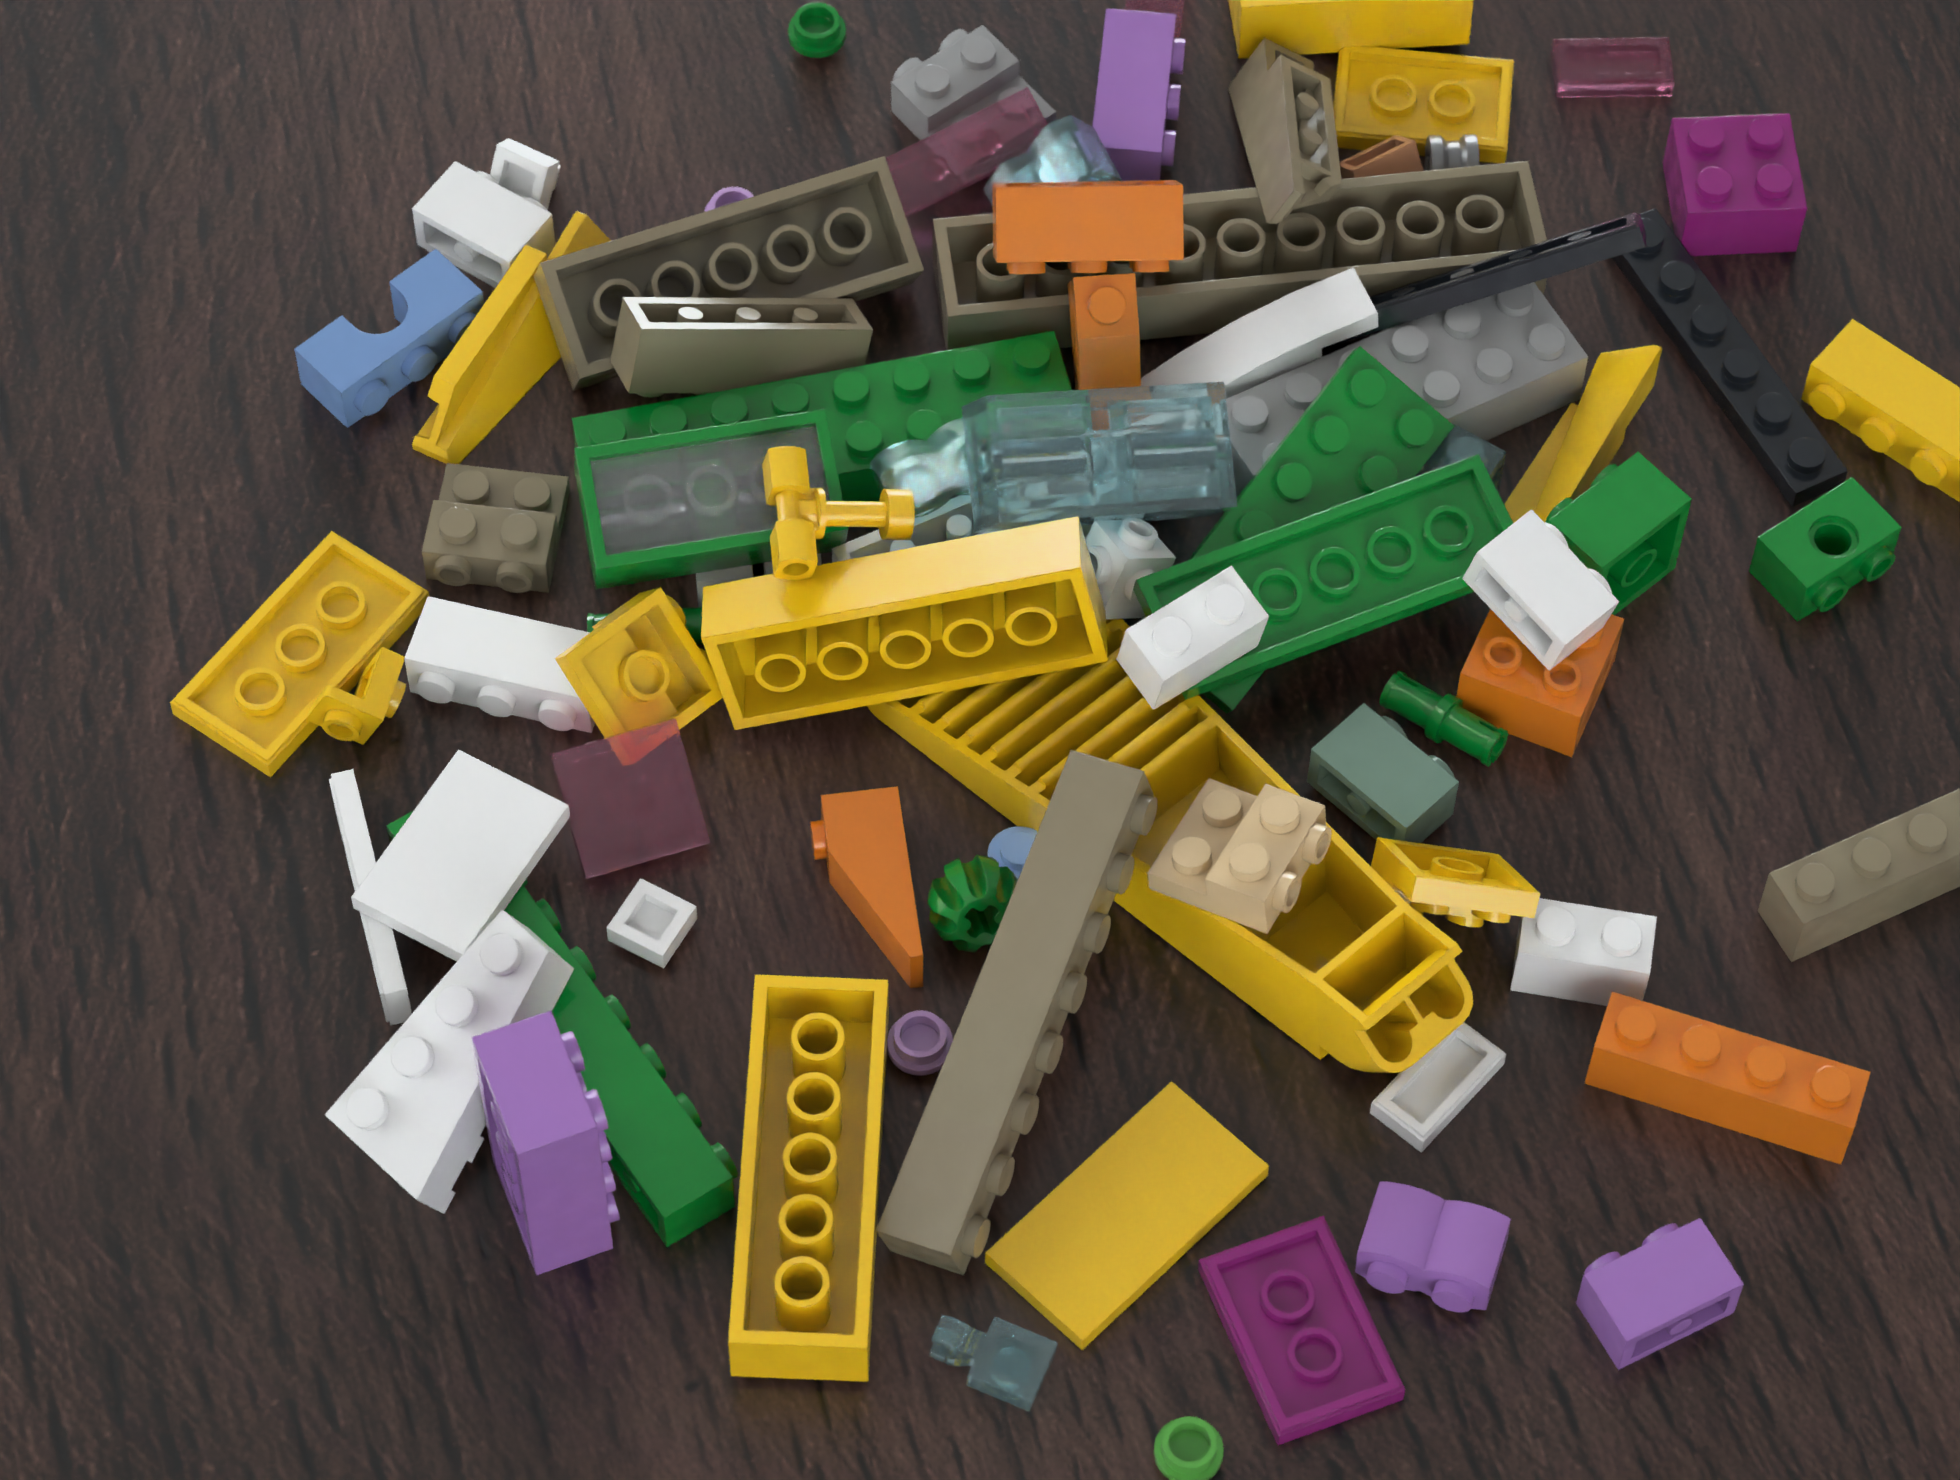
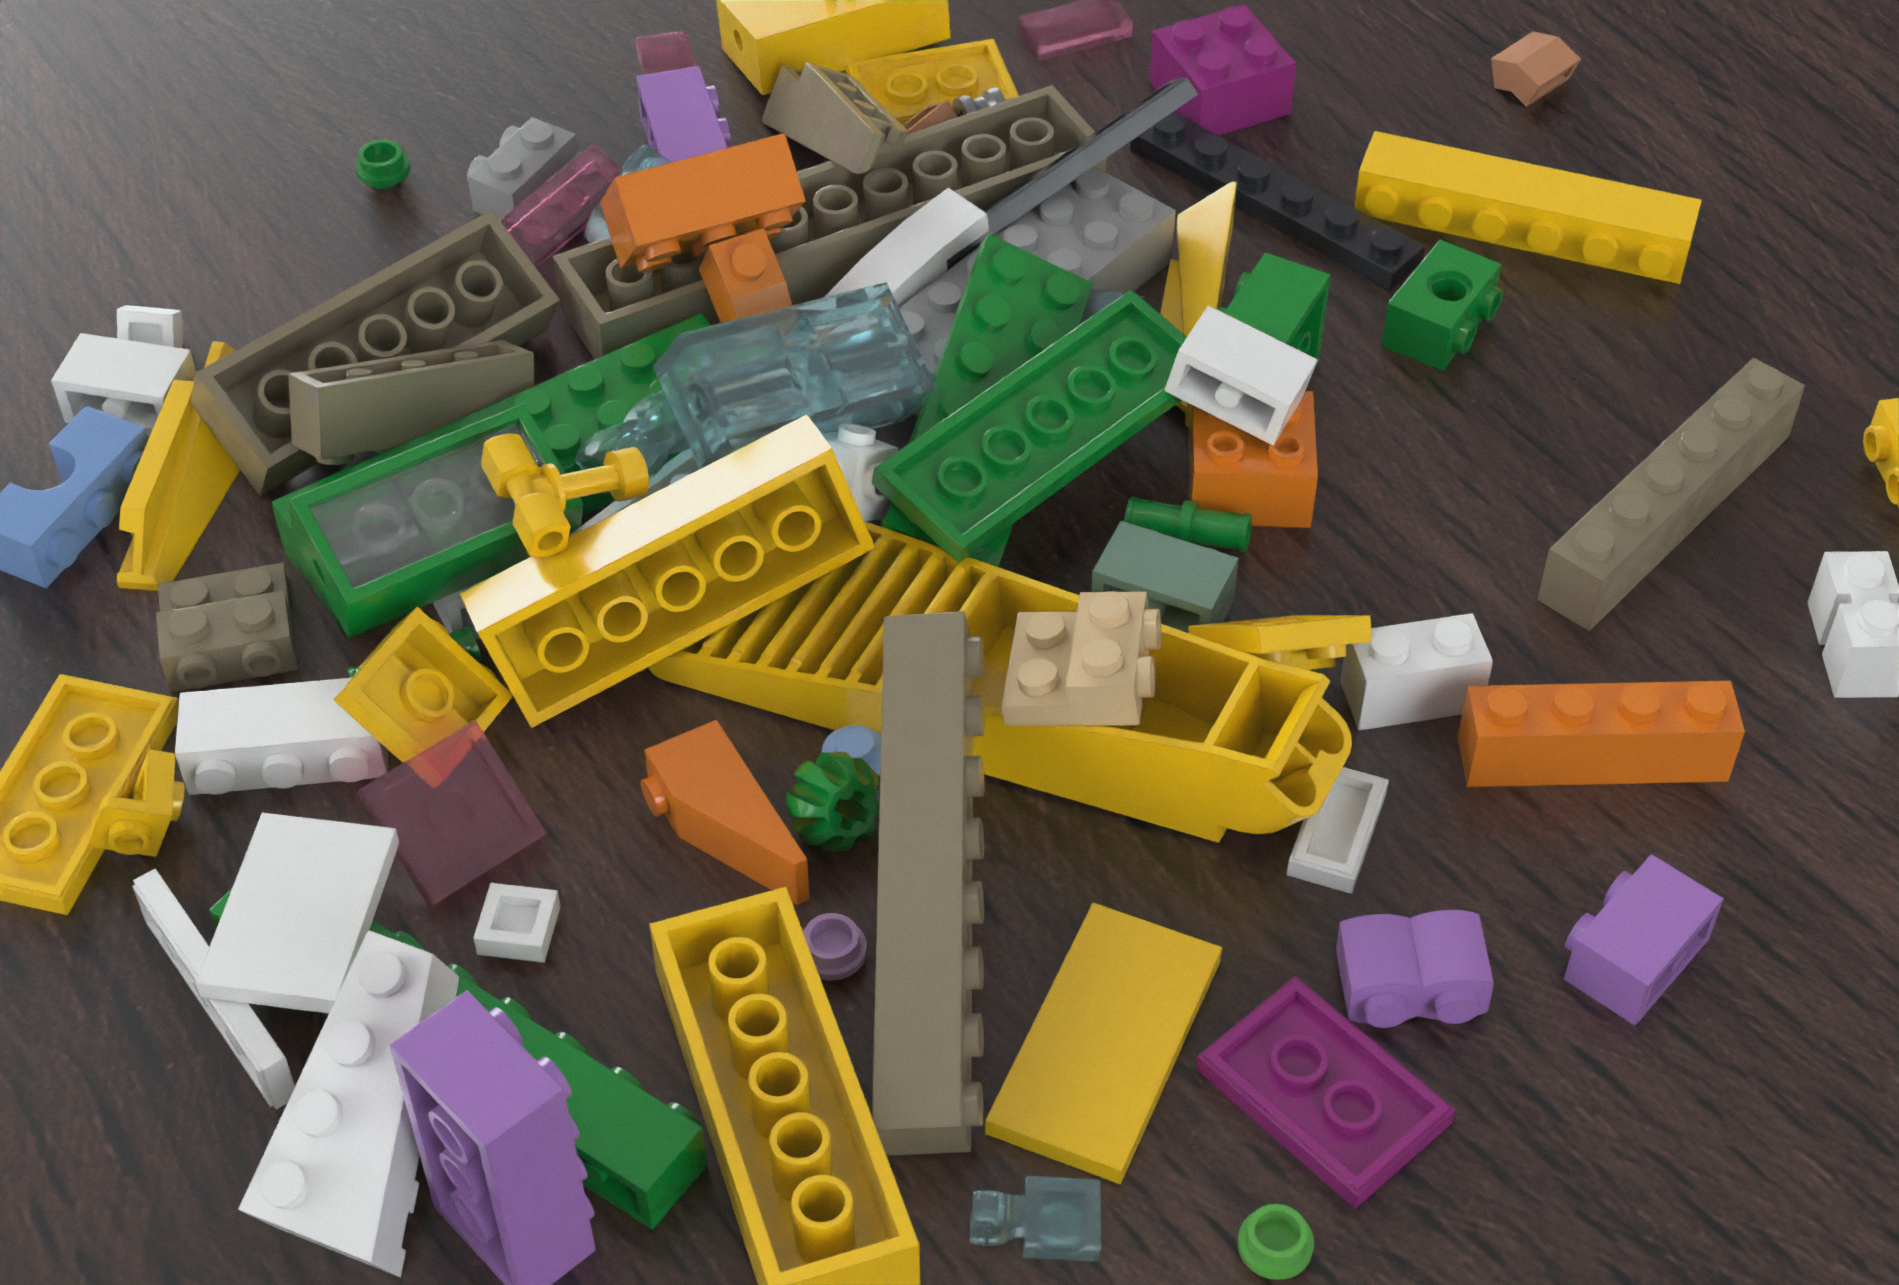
camera: 20 degrees left, 10 degrees down
white brick [1116,566,1269,710] -> none

